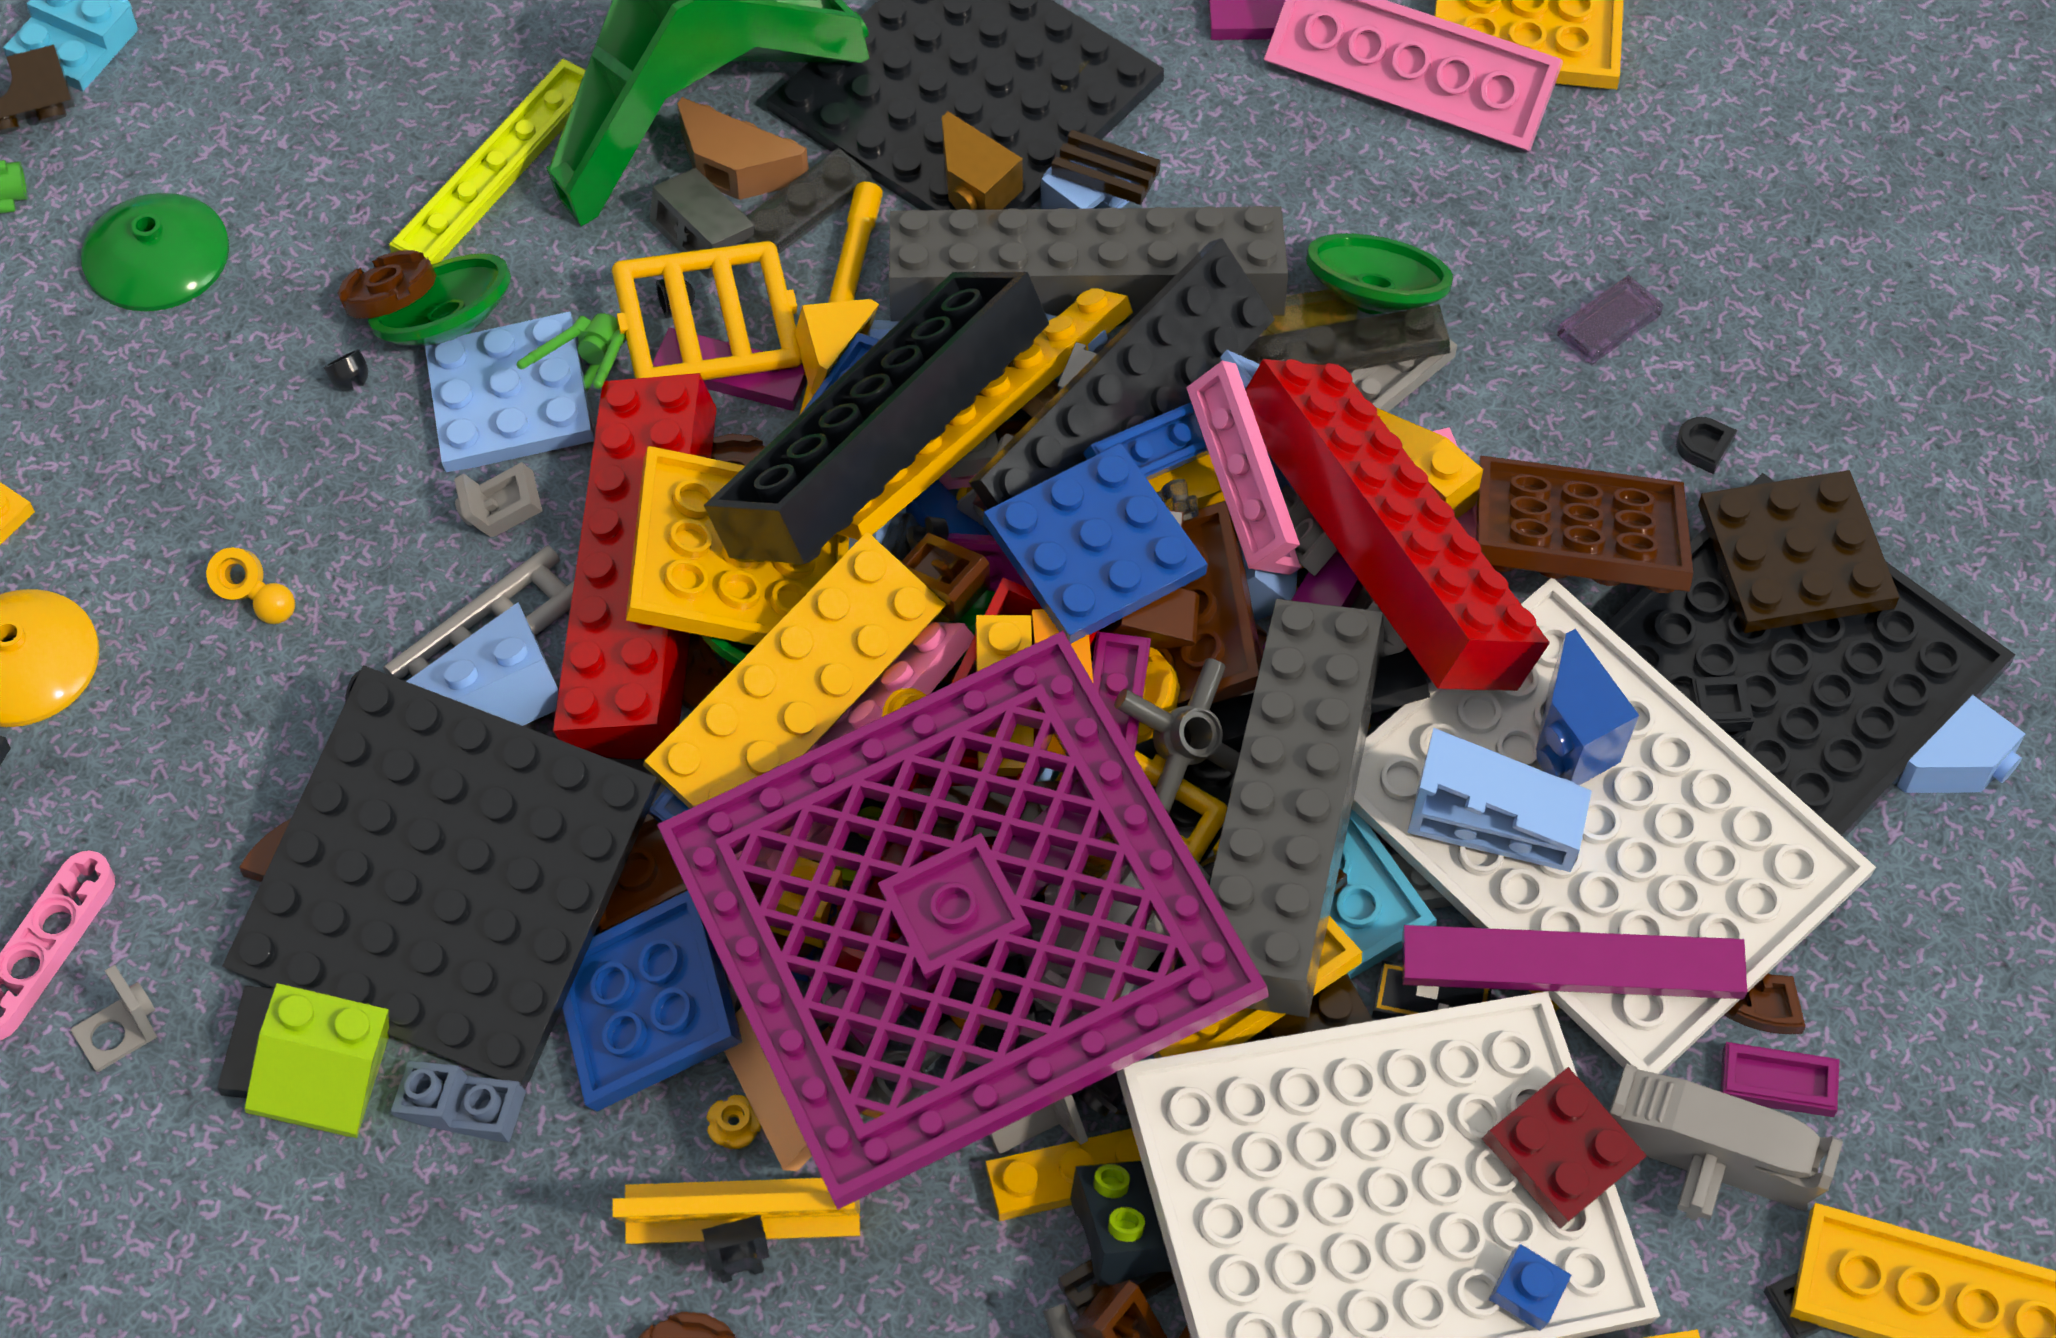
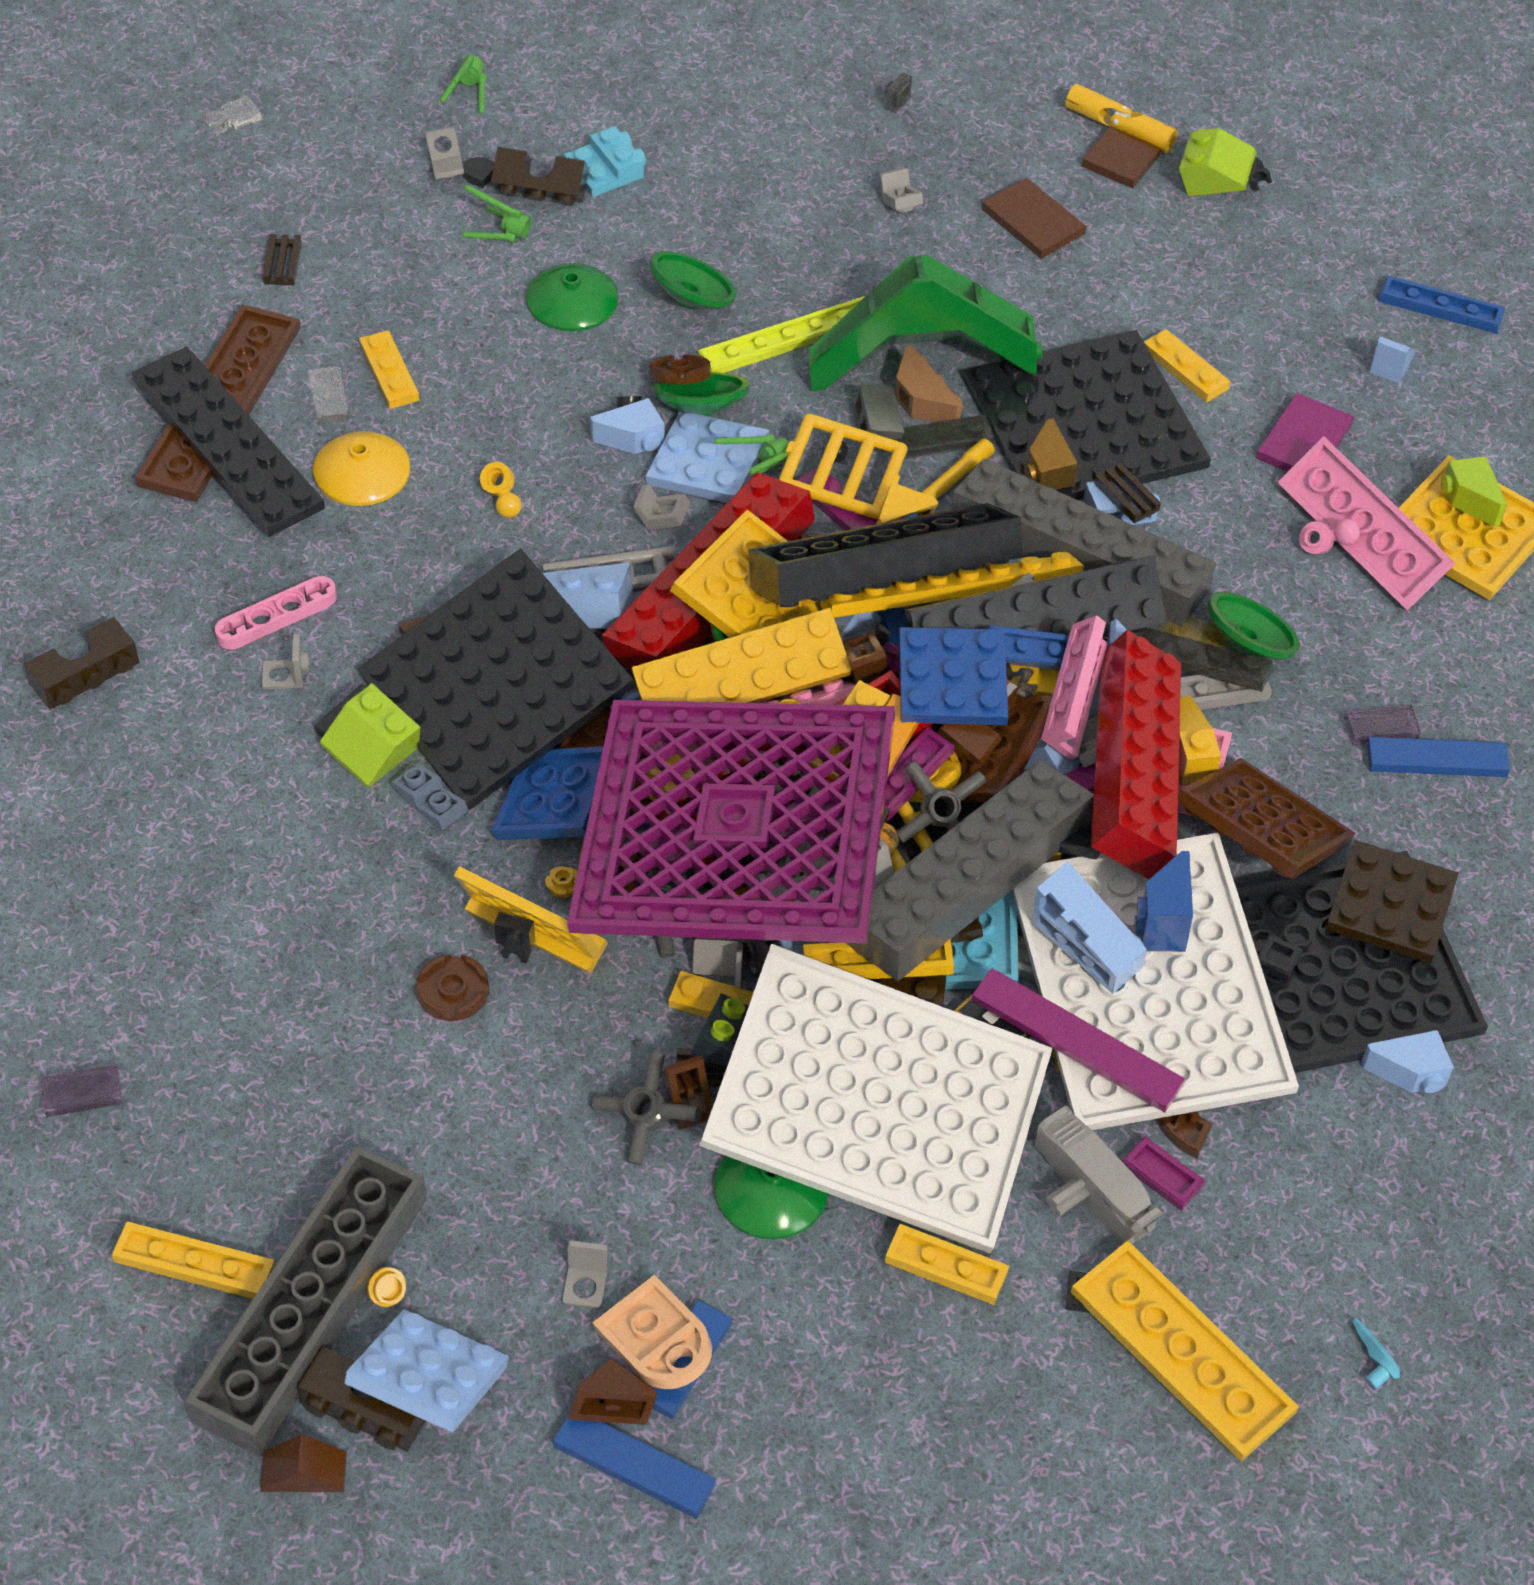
camera: 30 degrees right, 5 degrees down
dark red plate [1482,1067,1647,1229] -> none
blue plate [1488,1244,1572,1331] -> none
black tile [1676,417,1737,474] -> none
none -> light blue slope [590,398,664,454]
none -> green dish [650,251,737,309]
none -> bright pink plate [1299,518,1360,555]
none -> blue tile [1367,737,1510,777]

